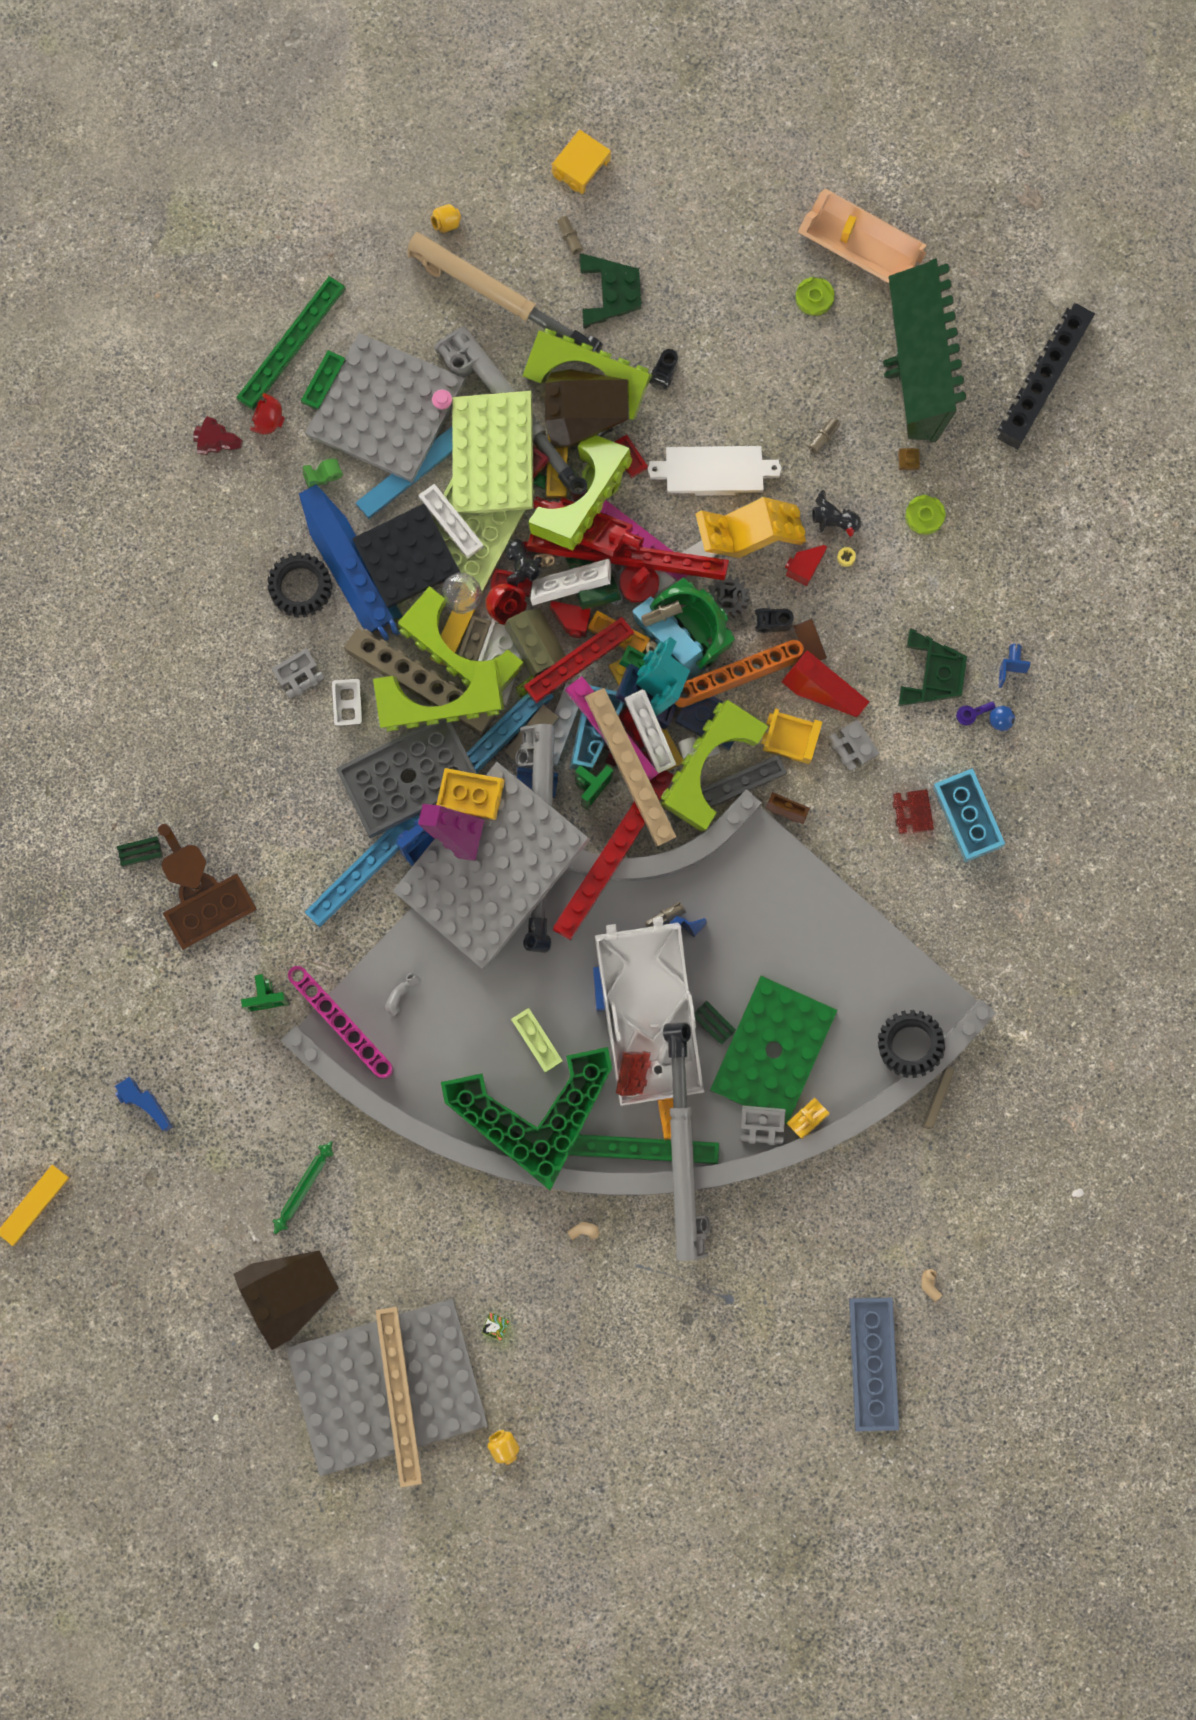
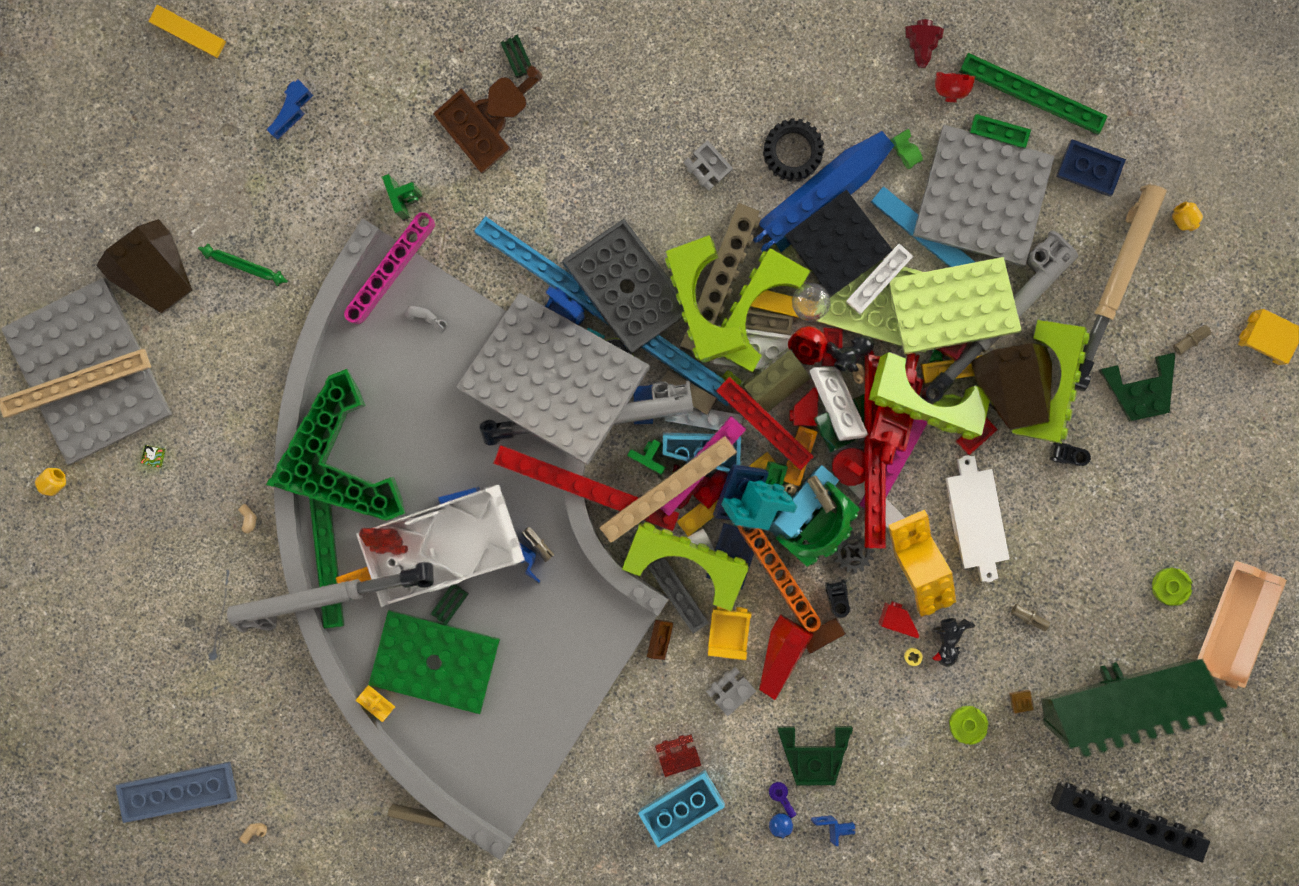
camera: 85 degrees right, 10 degrees up
white piece [332,679,362,726] -> none
magenta wedge [418,804,484,861] -> none
bright pink plate [432,390,452,410] -> none
yellow tile [436,768,505,821] -> none
yellowish green plate [511,1008,563,1073] -> none
white plate [624,689,676,773] -> none
light grey plate [741,1106,785,1146] -> none
yellow tile [840,215,856,243] -> none
black tyre [878,1010,945,1078] -> none
none -> dark blue plate [1056,139,1126,197]

